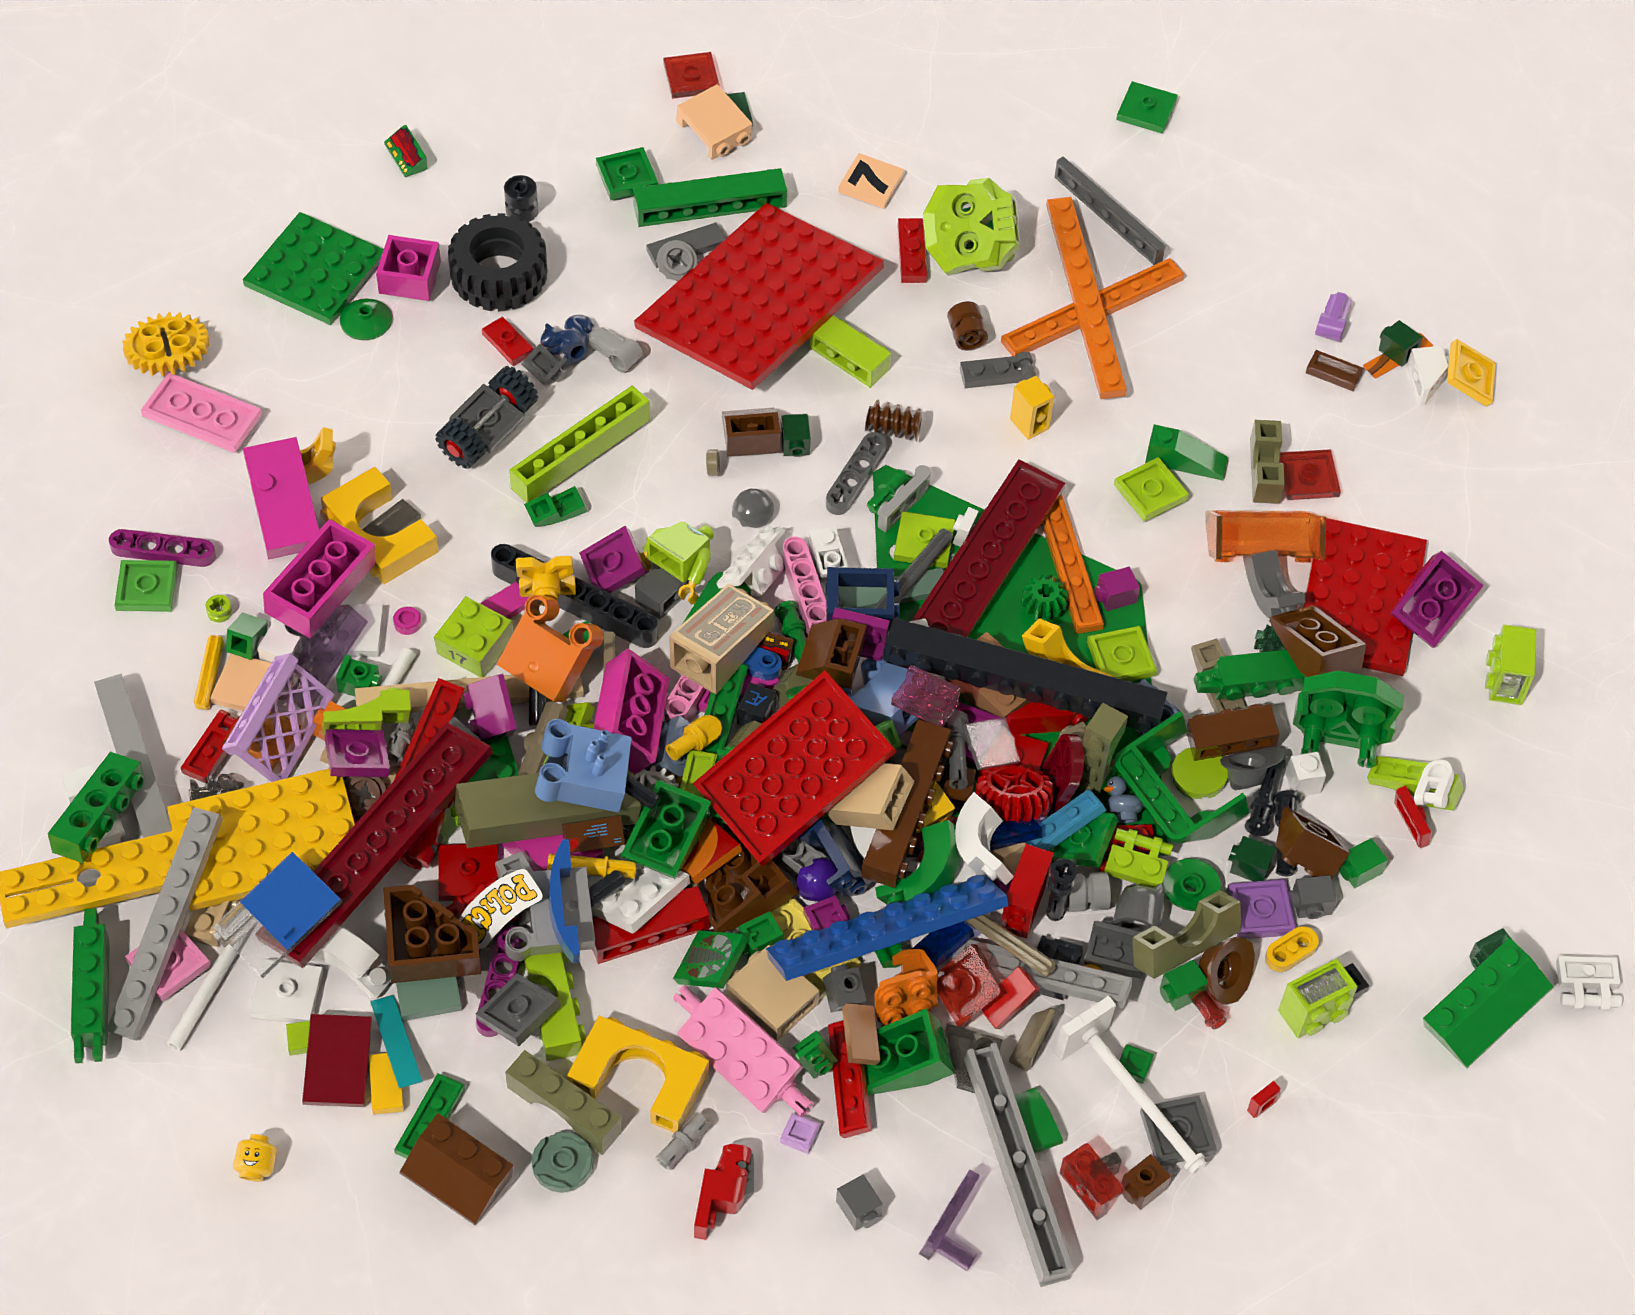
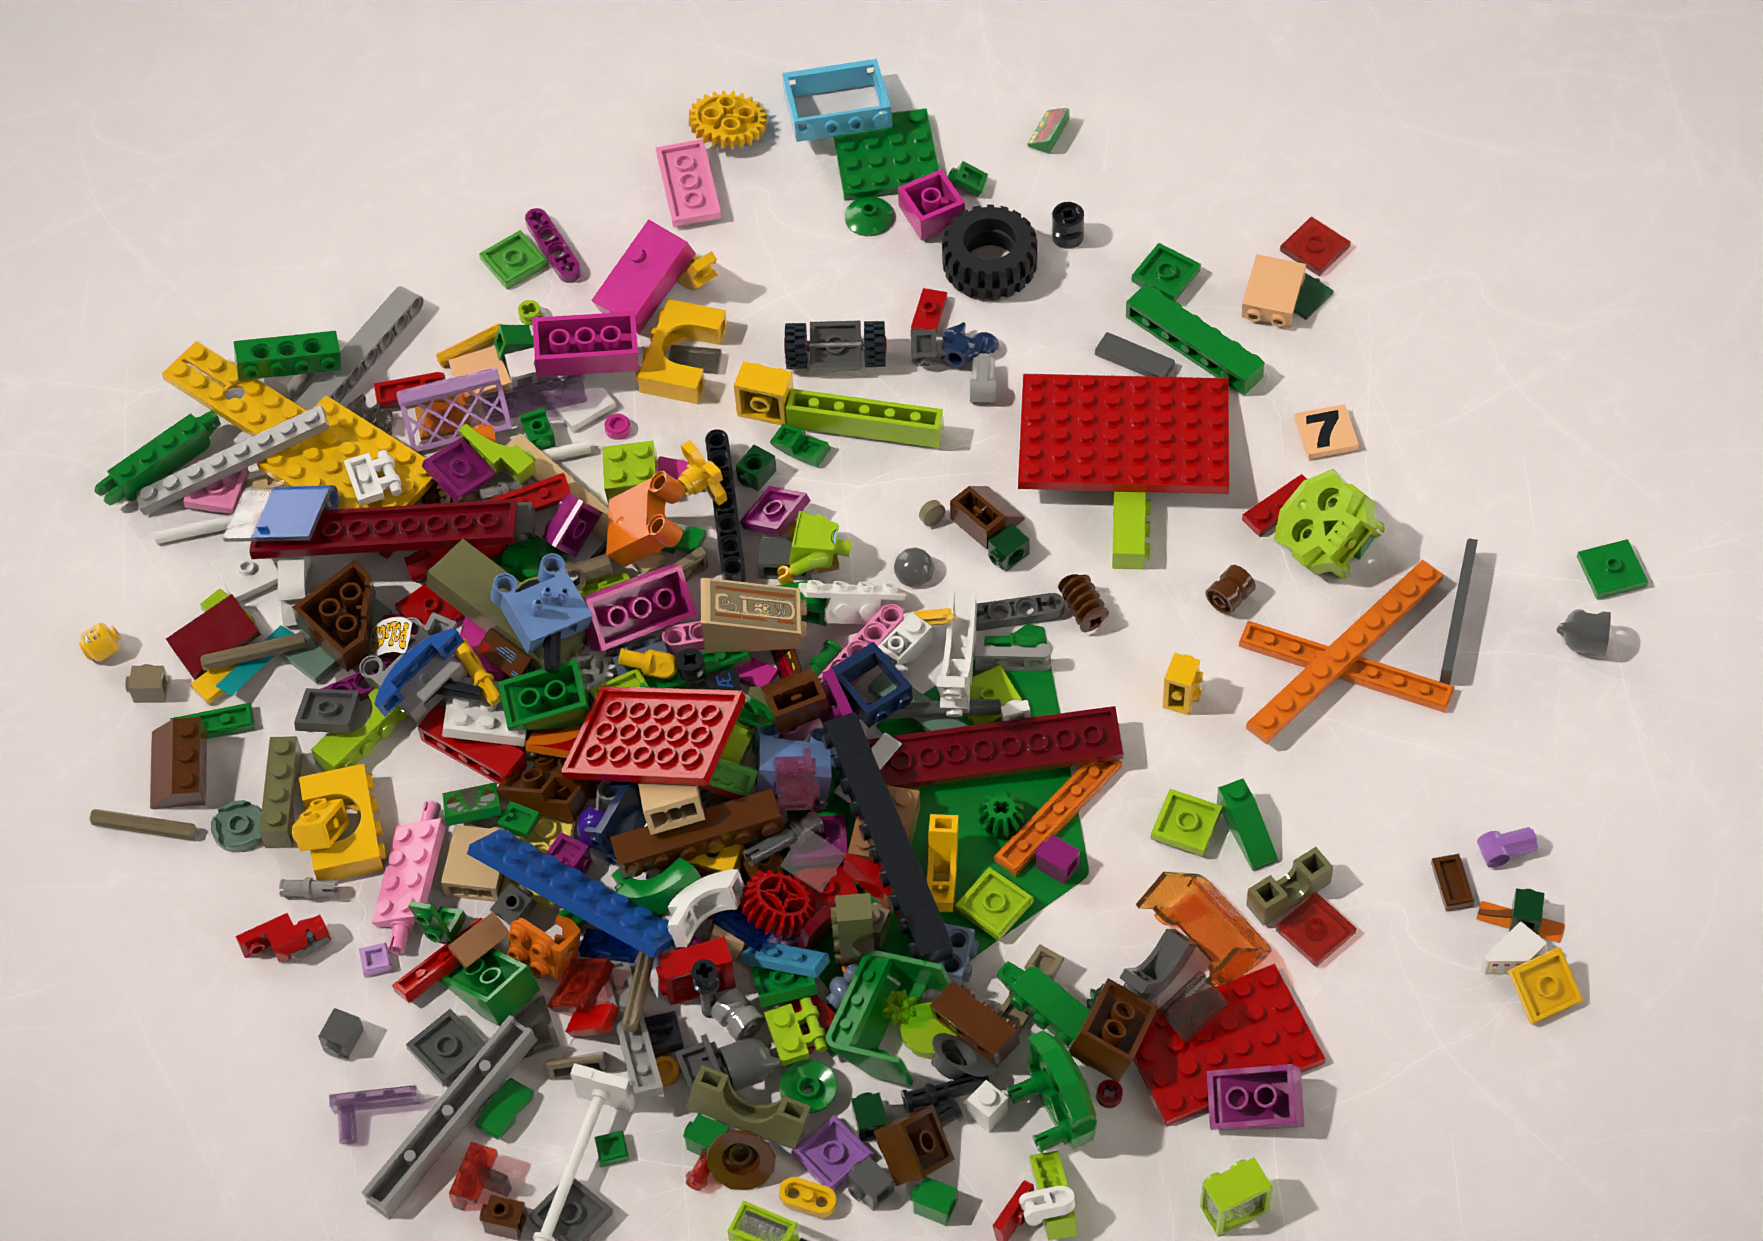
camera: 60 degrees right, 0 degrees up
light grey gear [656,240,697,282] -> none
blue plate [742,647,782,681] -> none
dark grey plate [960,352,1036,389] -> none
none -> dark tan axle [89,809,197,840]
none -> dark tan brick [125,664,169,703]
none -> dark tan axle [200,632,307,671]
none -> yellow brick [292,798,350,852]
none -> white plate [344,450,402,506]
none -> dark grey plate [406,1009,485,1087]
none -> black wheel [676,648,706,682]
none -> yellow brick [734,361,794,426]
none -> dark green brick [736,444,777,492]
none -> medium azure window [782,58,893,142]
none -> clear neon green gear [882,989,917,1026]
none -> yellow axle [914,608,956,626]
none -> white arch [937,590,977,717]
none -> green bracket [947,161,988,197]
none -> clear smoke plate [1158,971,1229,1042]
none -> dark grey piece [1556,609,1611,655]

